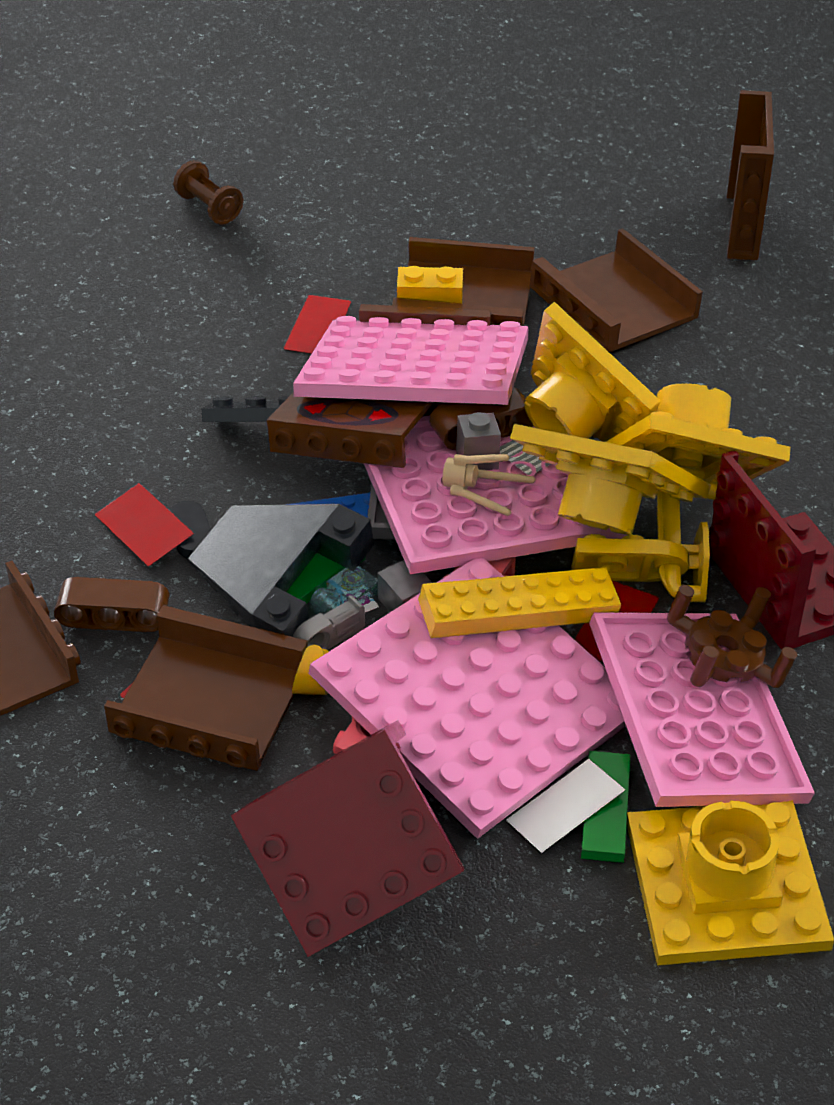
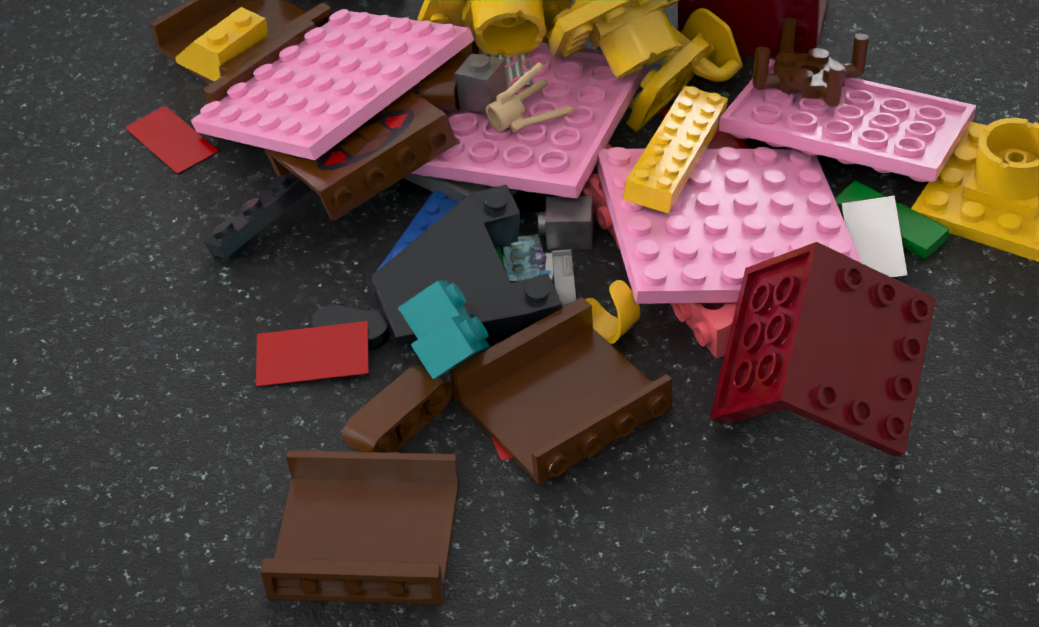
camera: 50 degrees left, 0 degrees up
none -> teal brick [398,279,490,379]

